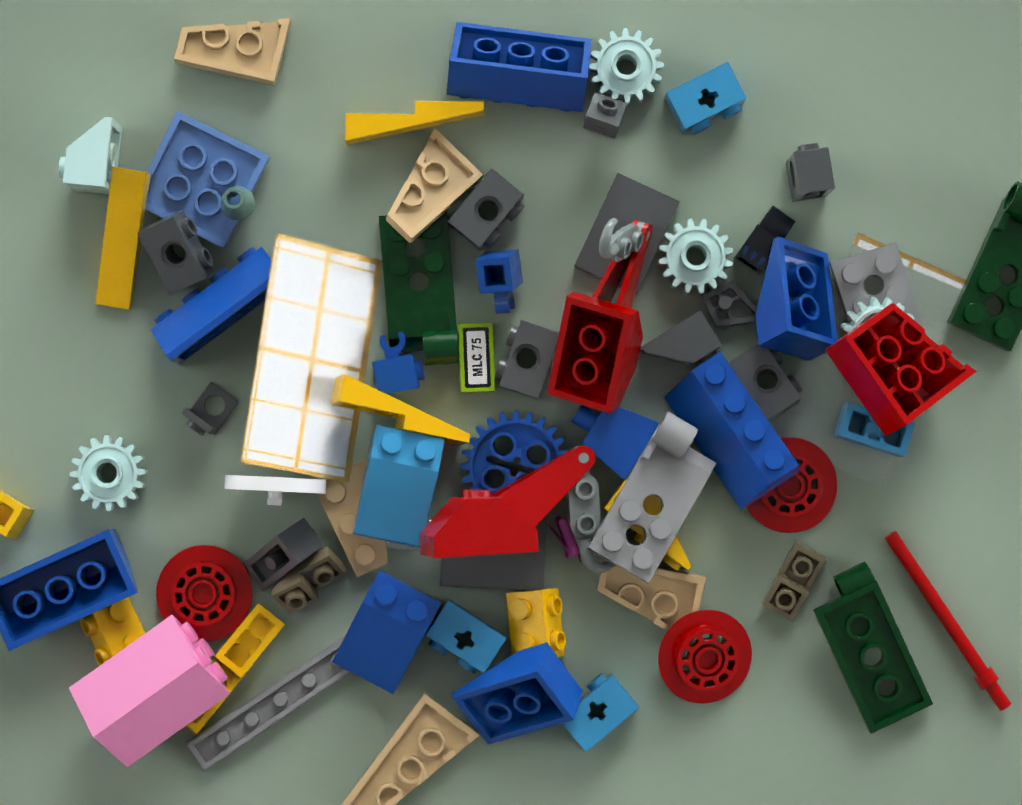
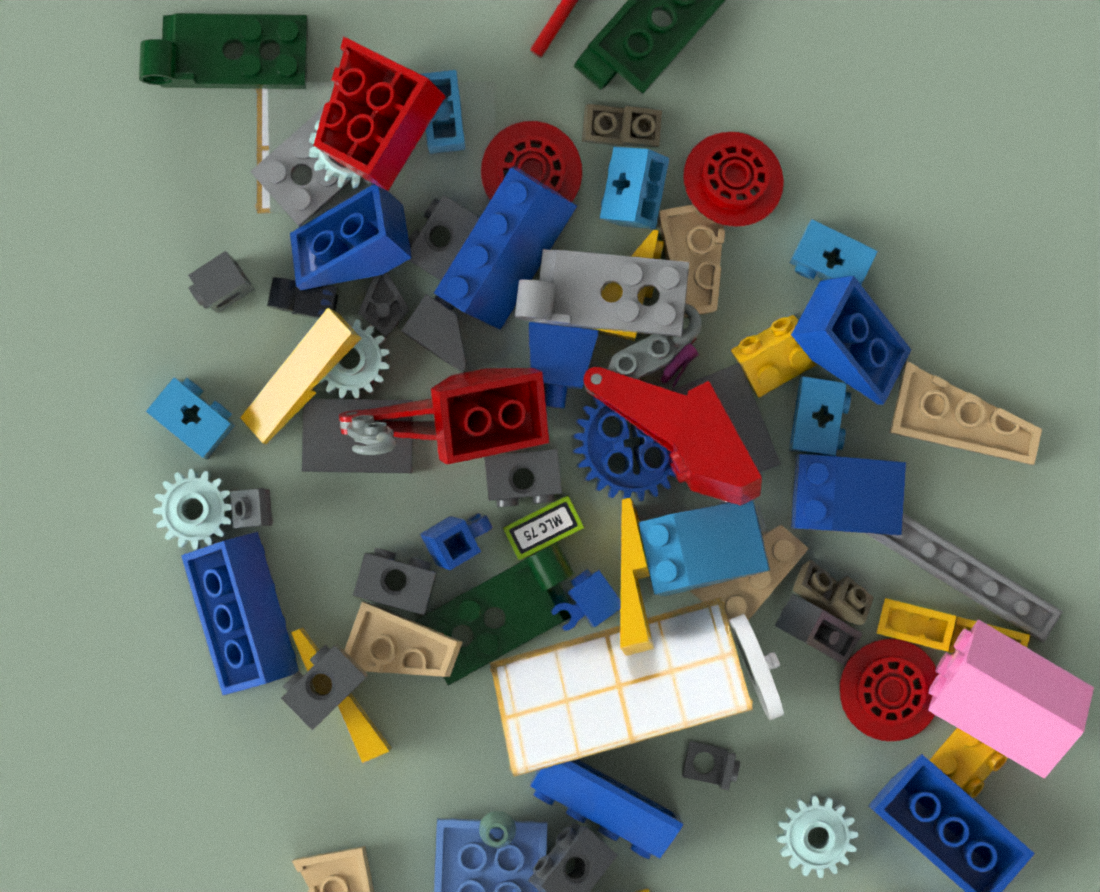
camera: 115 degrees left, 0 degrees up
none -> yellow slope [240,308,362,444]
none -> dark grey brick [281,644,368,730]
none -> dark azure brick [600,147,669,230]

